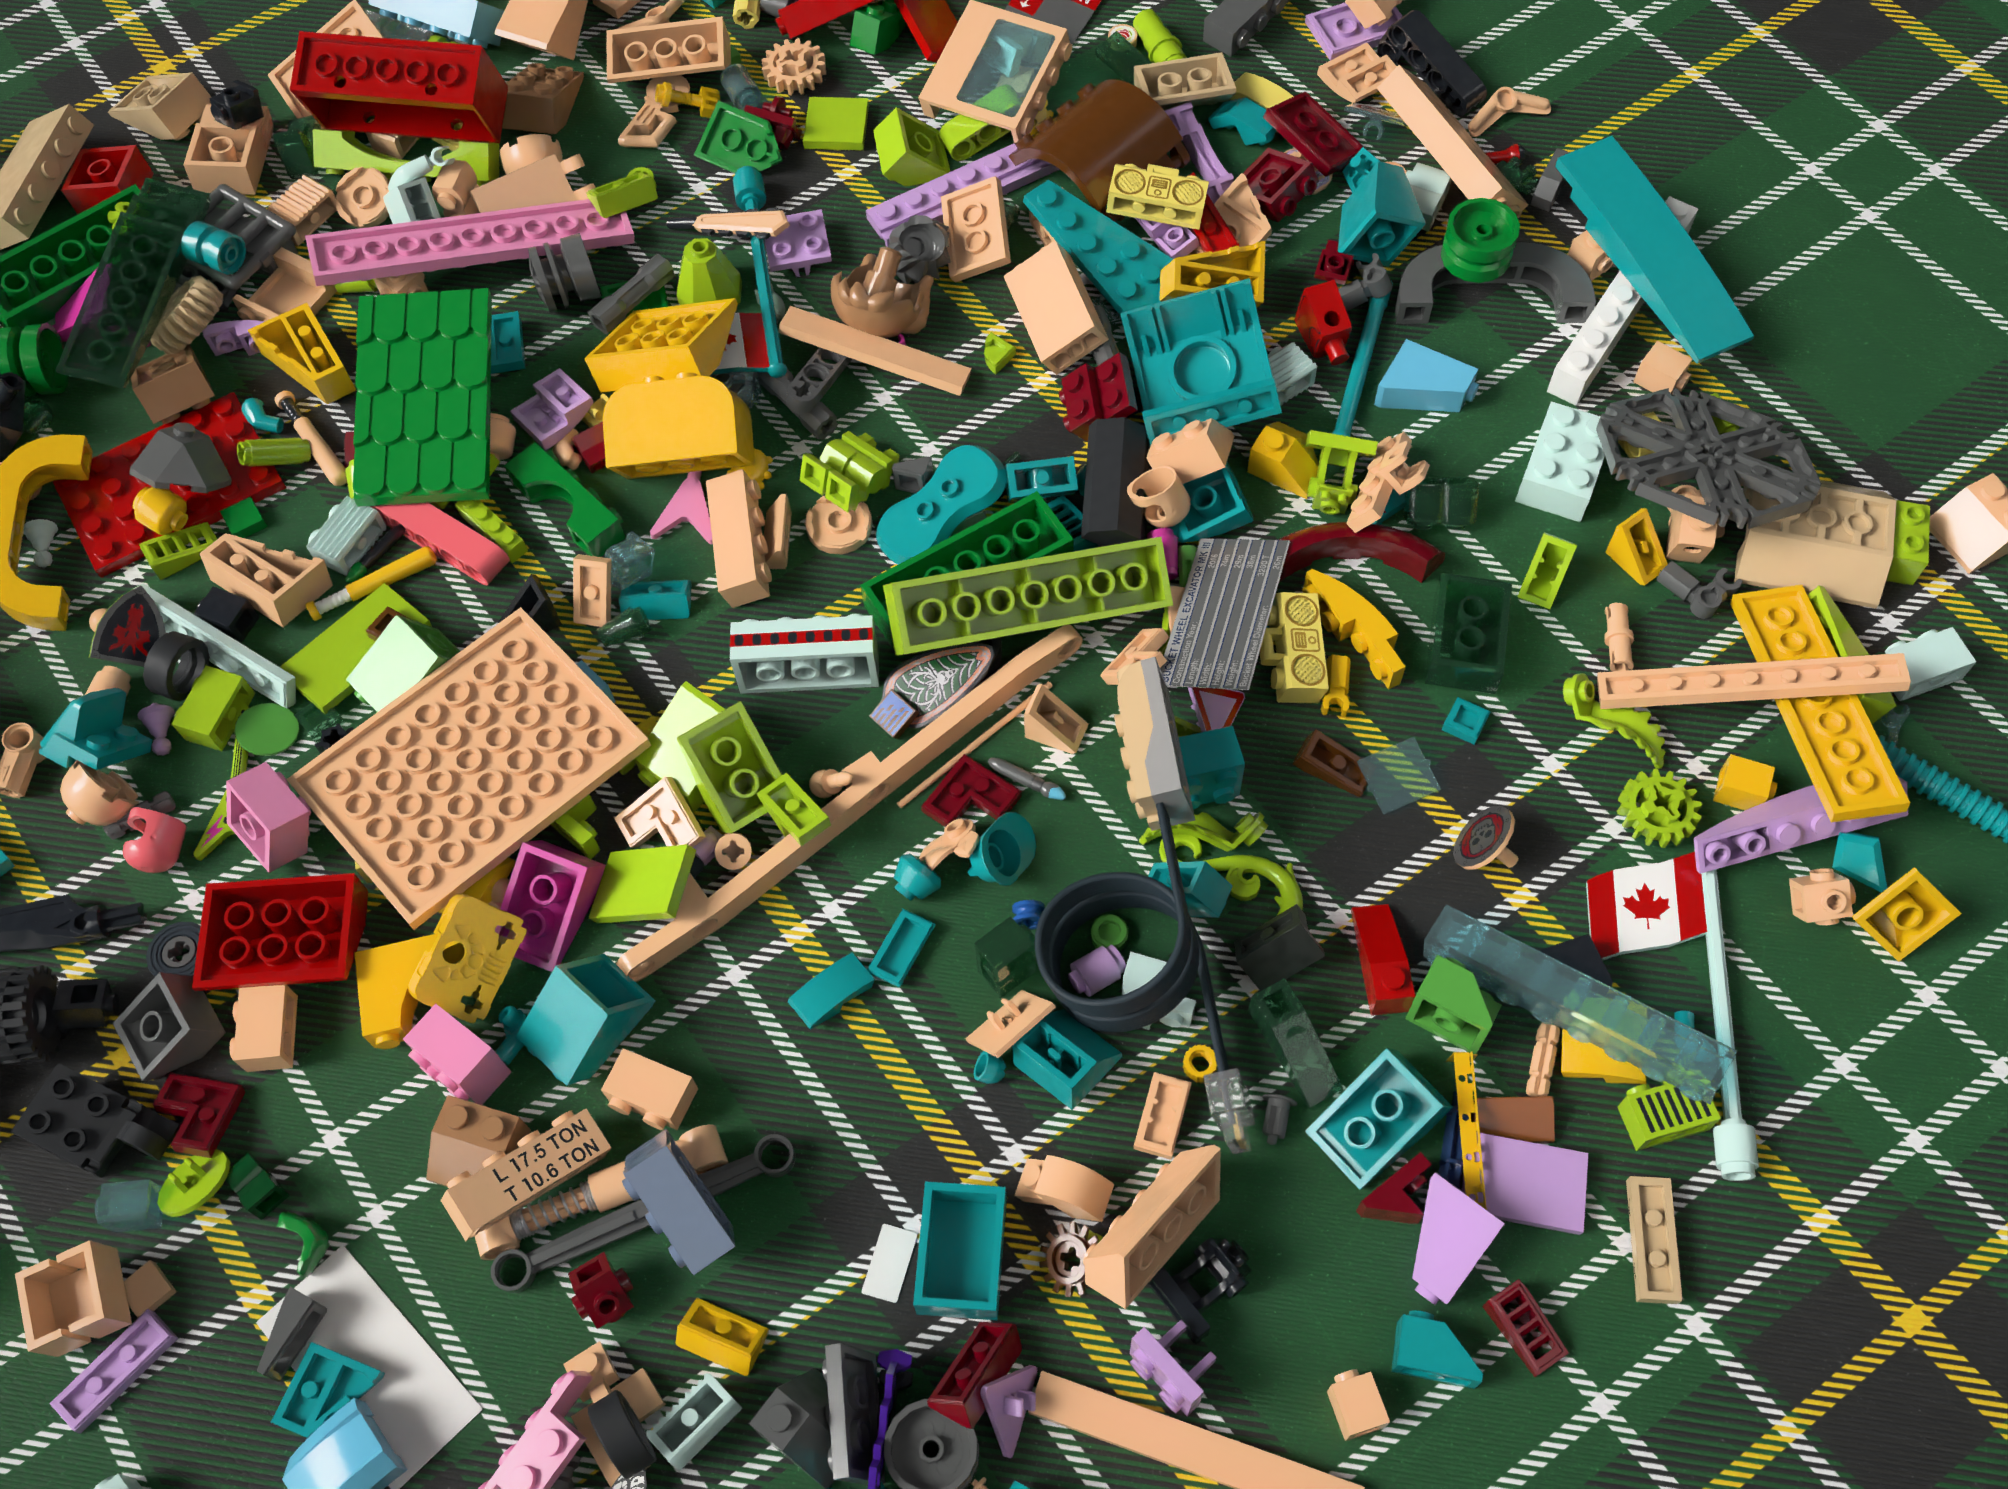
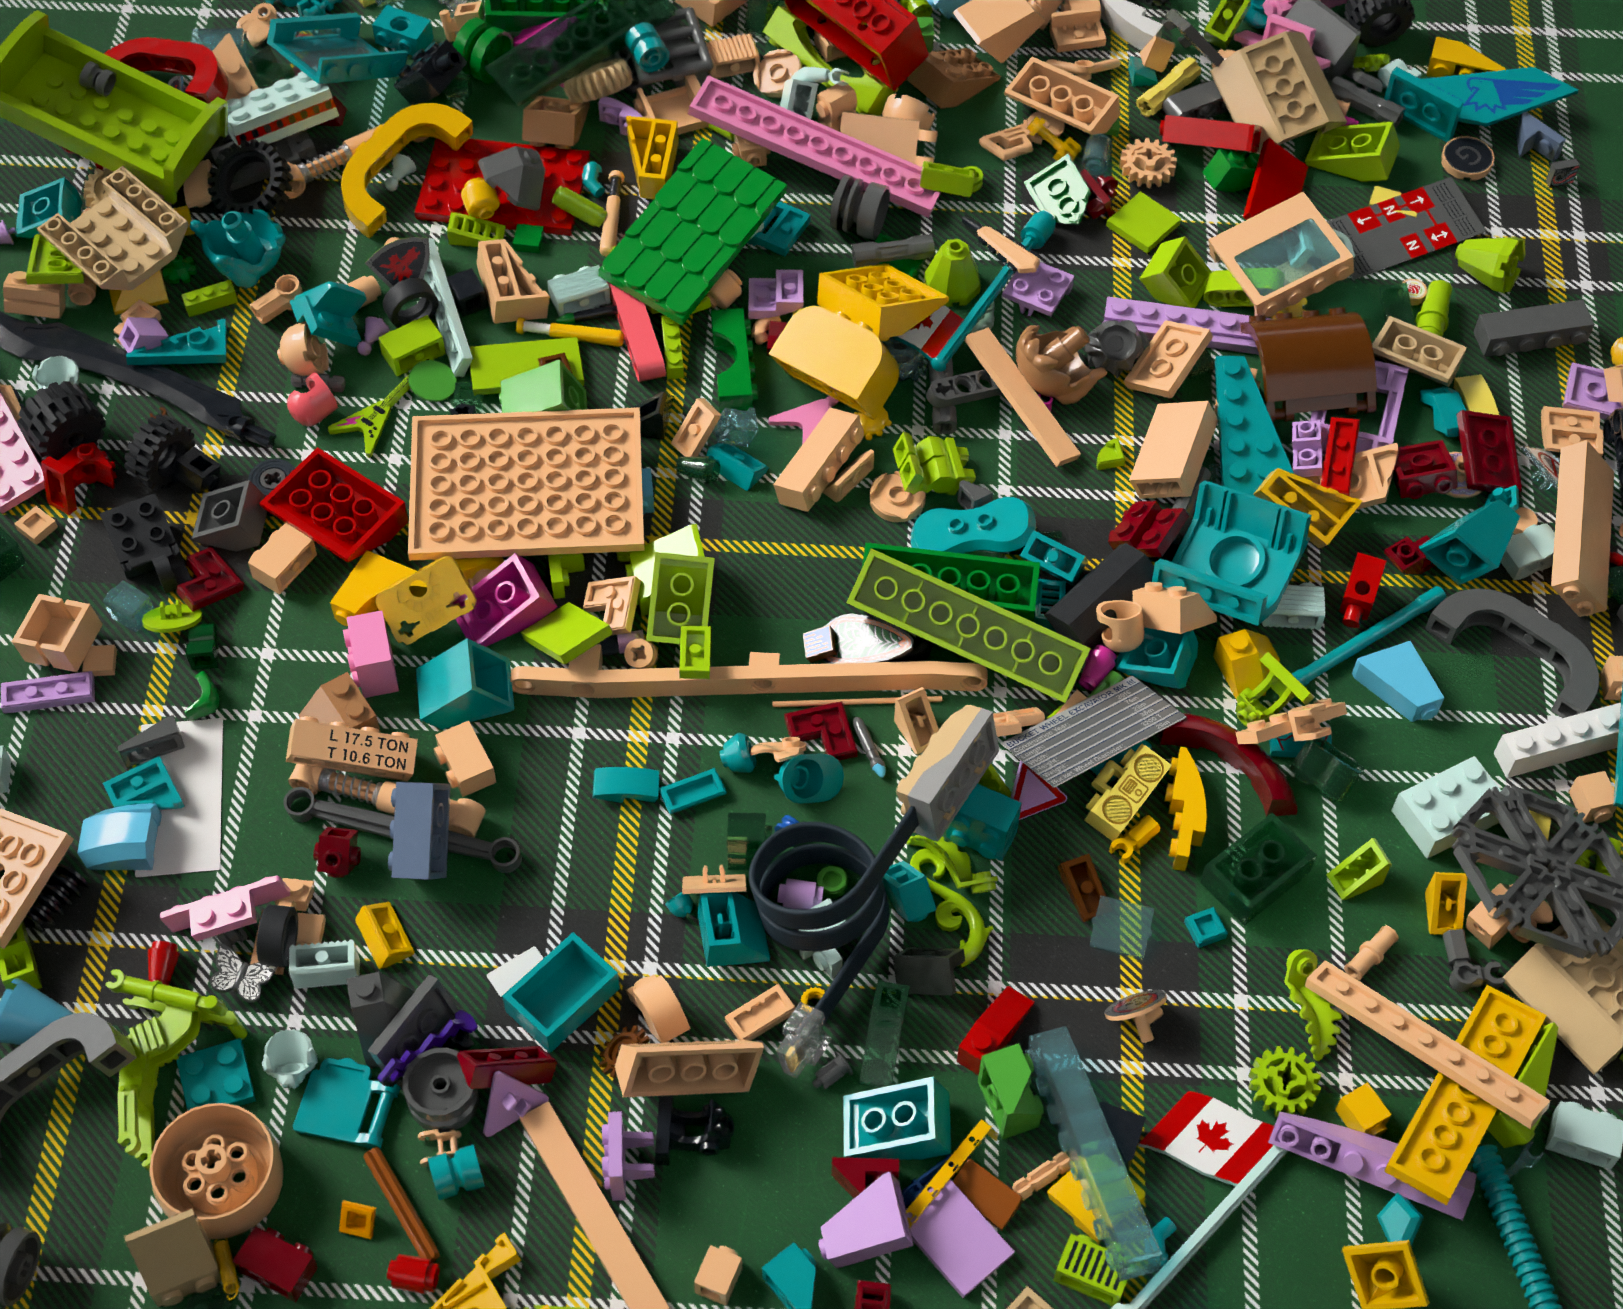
camera: 35 degrees right, 5 degrees down
bright pink brick [226,762,311,873] -> none
teal arm [495,1006,526,1065] -> none
light aqua brick [730,614,879,694] -> none
light nougat bar [809,769,853,798] -> none
light yellow piece [1106,164,1209,230] -> none
dark grey bar [1338,253,1393,312] -> none
green wheel [1440,198,1520,283] -> none
light nougat brick [1789,868,1856,925] -> none

